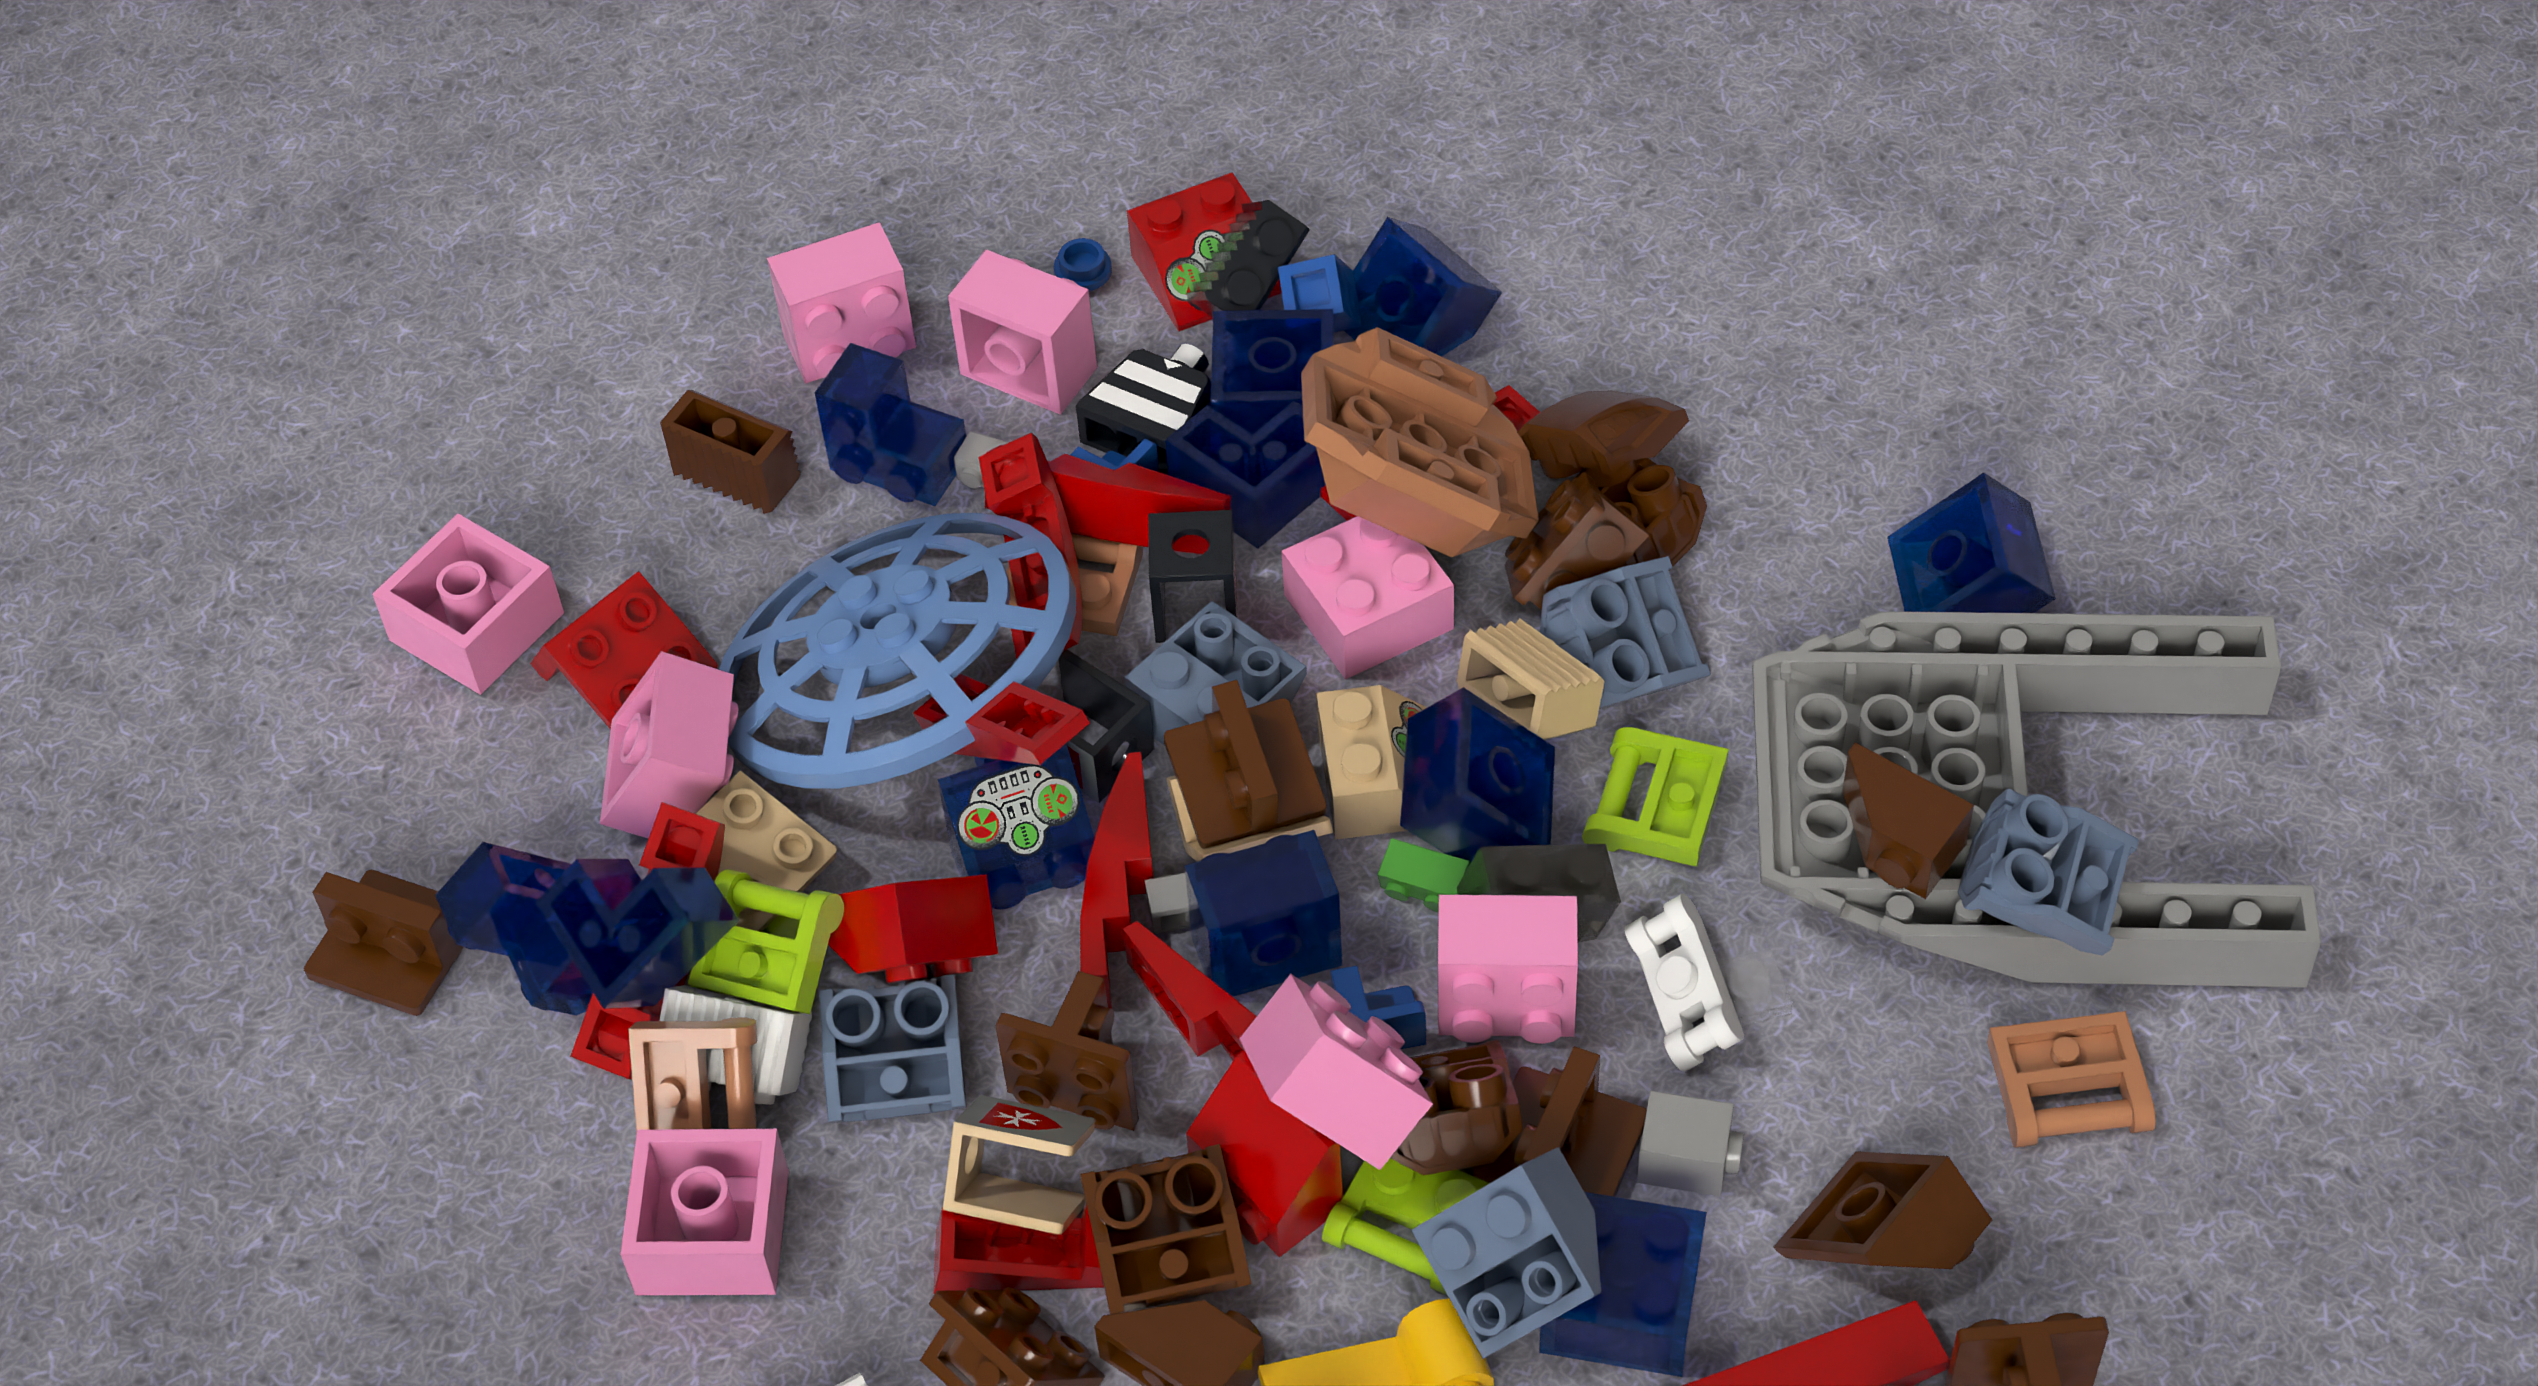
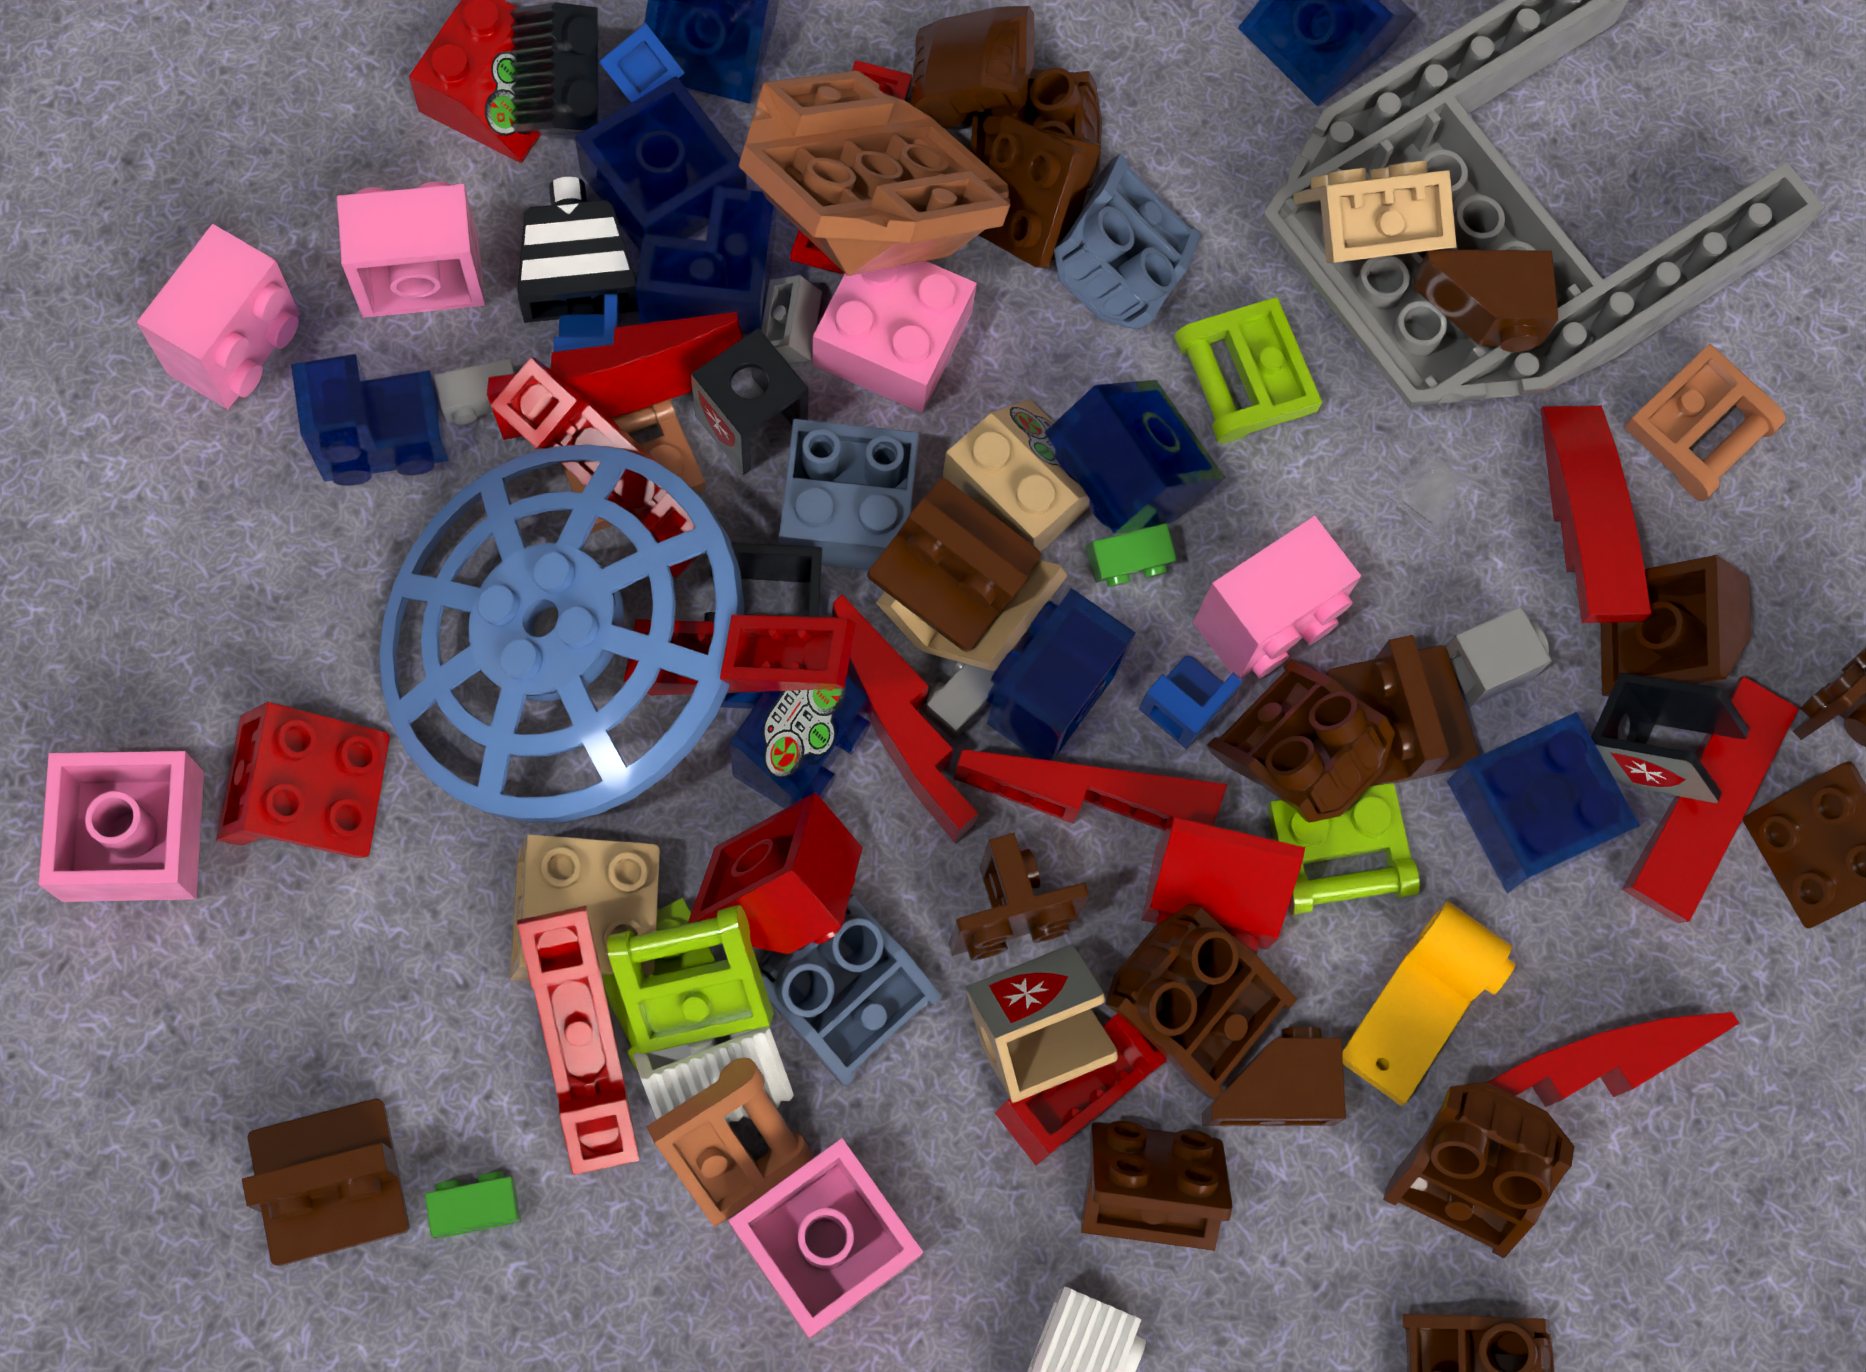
camera: 50 degrees left, 20 degrees up
clear blue brick [435,842,630,1016] -> none
clear blue brick [535,859,739,1009] -> none
bright pink brick [600,651,738,838] -> none
reddish brown brick [660,390,801,514] -> none
blue plate [1054,238,1112,291] -> none
bright pink brick [1240,974,1433,1170] -> none
sand blue slope [1411,1147,1601,1359] -> none
tan brick [1456,618,1605,744] -> none
clear smoke brick [1456,844,1621,942] -> none
white plate [1624,893,1744,1072] -> none
sand blue slope [1958,788,2139,956] -> none
none -> bright green piece [425,1171,521,1239]
none -> light grey piece [761,275,822,364]
none -> tan bracket [1293,161,1457,263]
none -> red slope [1540,405,1651,623]
none -> black piece [1588,672,1750,803]

